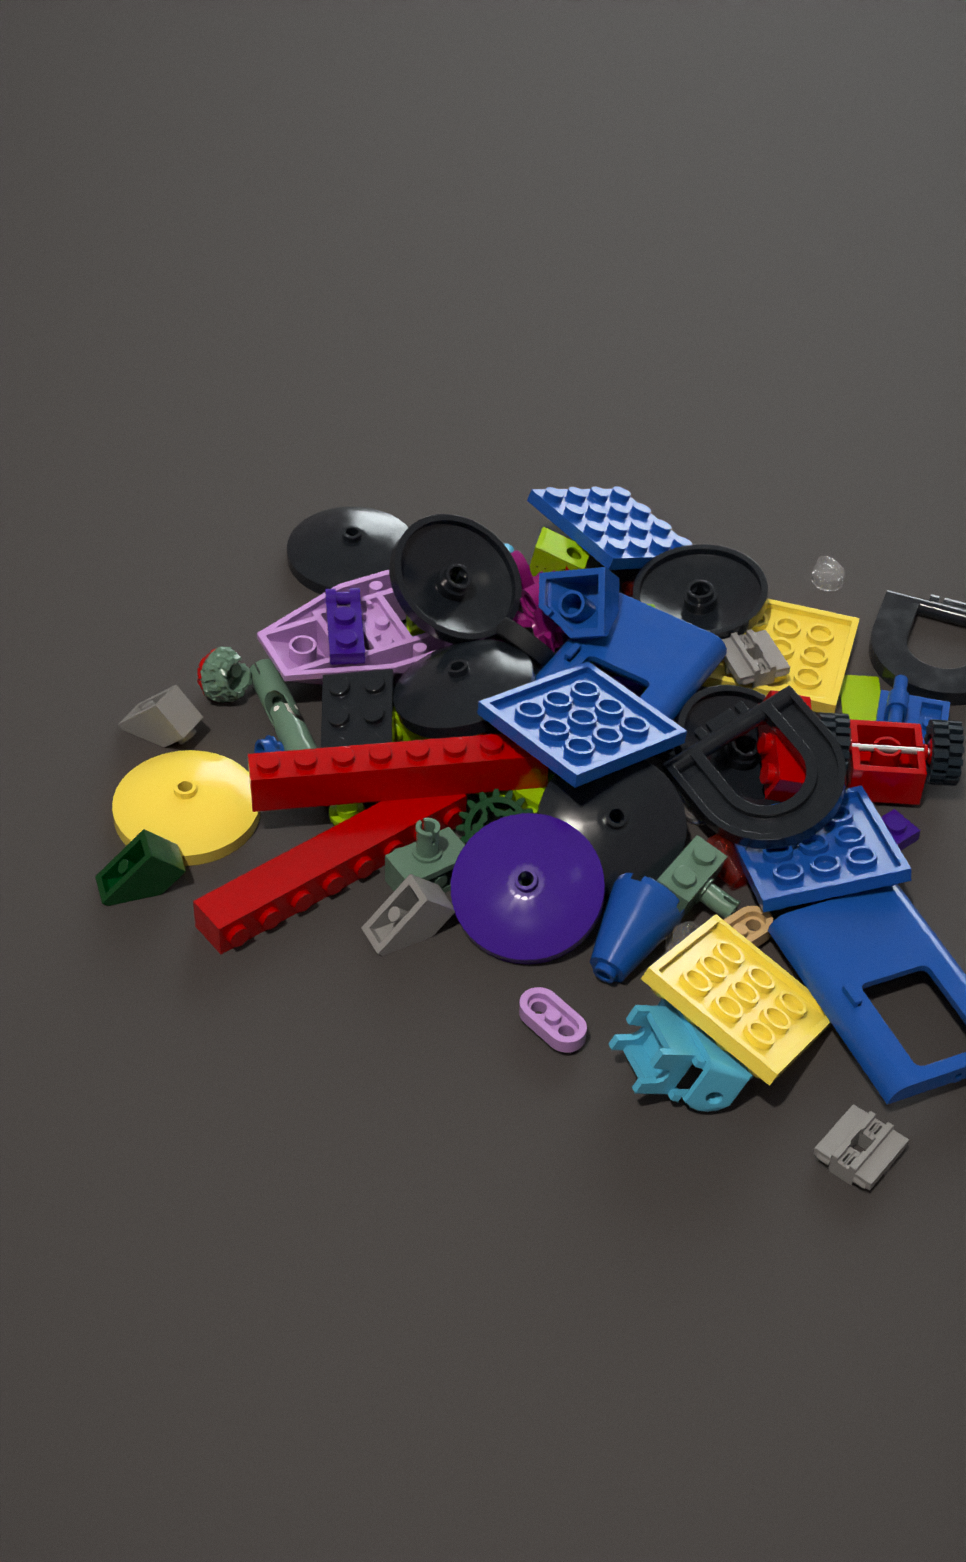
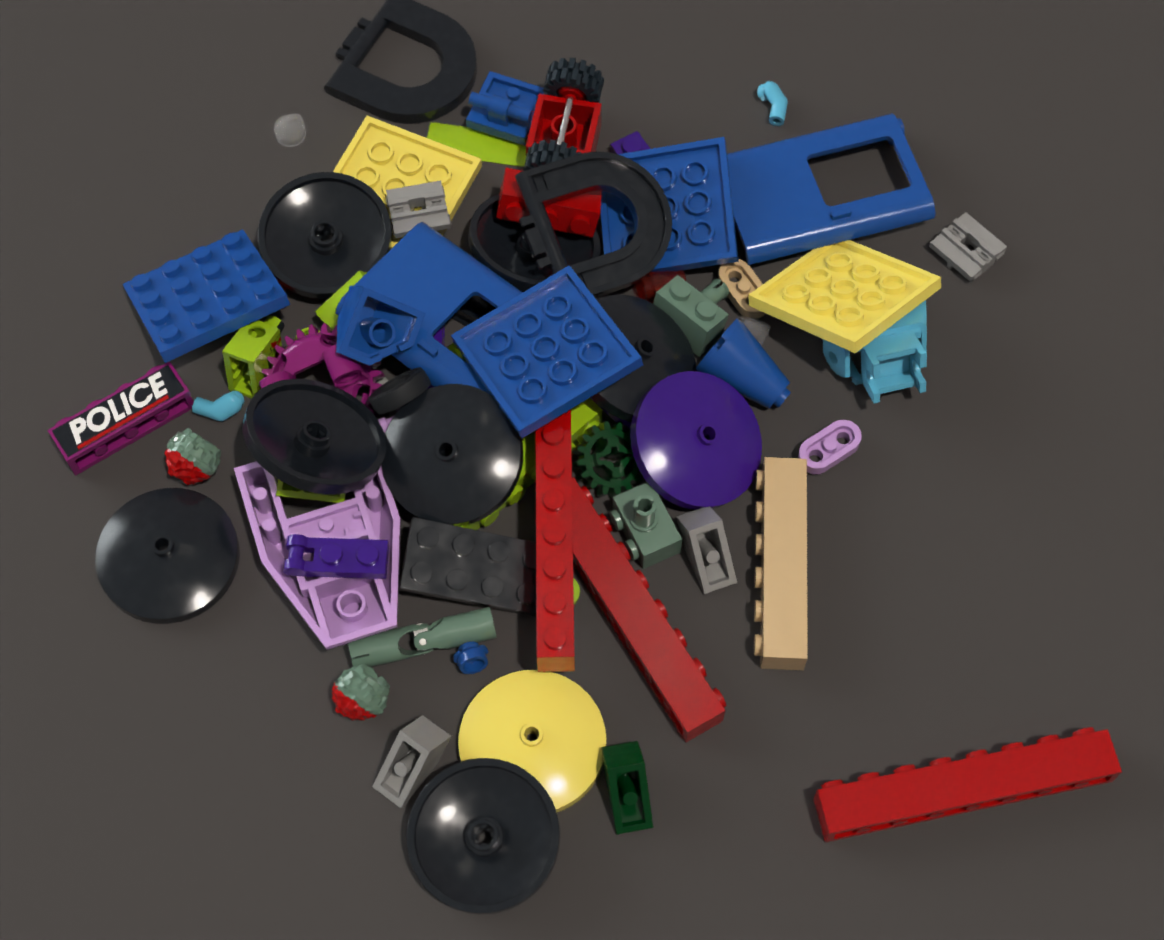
camera: 80 degrees left, 20 degrees up
none -> brick [47,361,194,476]
none -> black dish [407,758,560,914]
none -> tan brick [754,457,808,670]
none -> red brick [814,727,1122,843]

